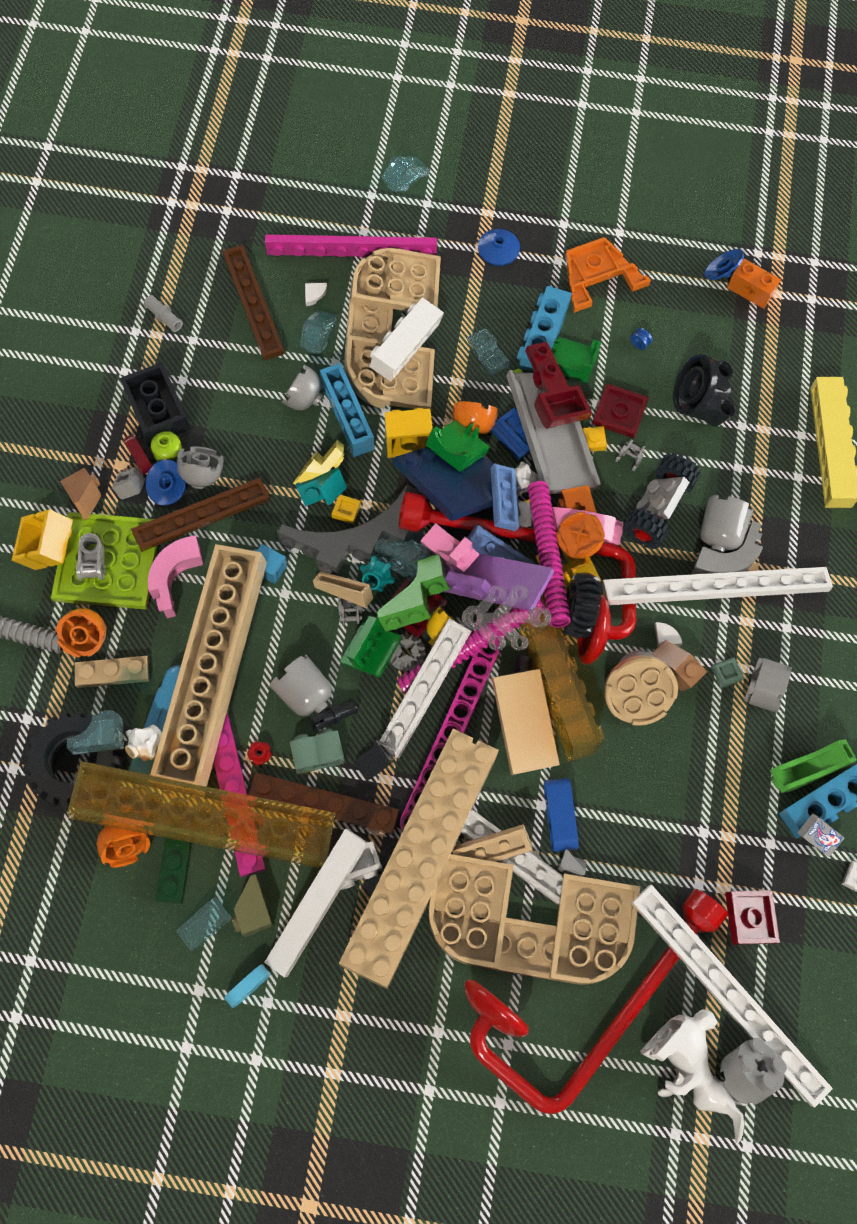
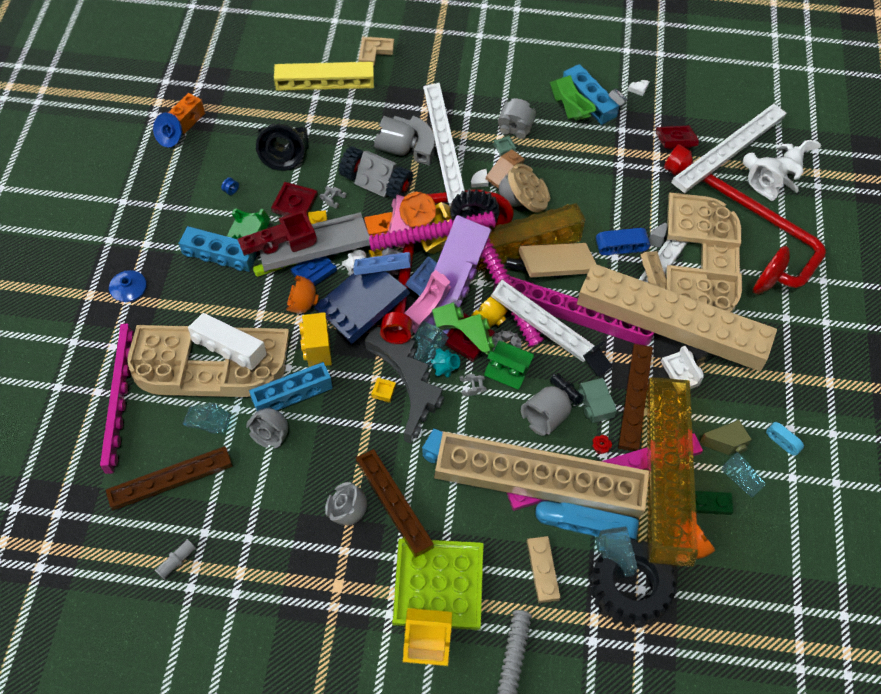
camera: 90 degrees left, 10 degrees down
orange cylinder [56,608,107,657] -> none
medium nougat slope [60,468,101,520] -> none
light grey piece [76,533,105,580] -> none
light grey slope [112,467,145,499] -> none
black brick [120,362,191,446] -> none
dark red beam [123,434,152,475] -> none
white rock [125,725,162,762] -> none
blue dish [146,460,186,506] -> none
bright pink arch [148,535,204,618] -> none
lime head [151,431,183,462] -> none
white tile [264,829,368,977] -> none
light yellow plate [293,440,345,485] -> none
teal slope [296,467,347,507] -> none
white tile [305,283,327,306] -> none
tan piece [313,571,373,608] -> none
clear light blue arch [381,157,430,192] -> none
green piece [426,420,489,472] -> none
clear plant [462,585,551,650] -> none
clear light blue slope [467,328,509,376] -> none
orange wing [565,237,651,313] -> none
light grey brick [720,1038,787,1105] -> none

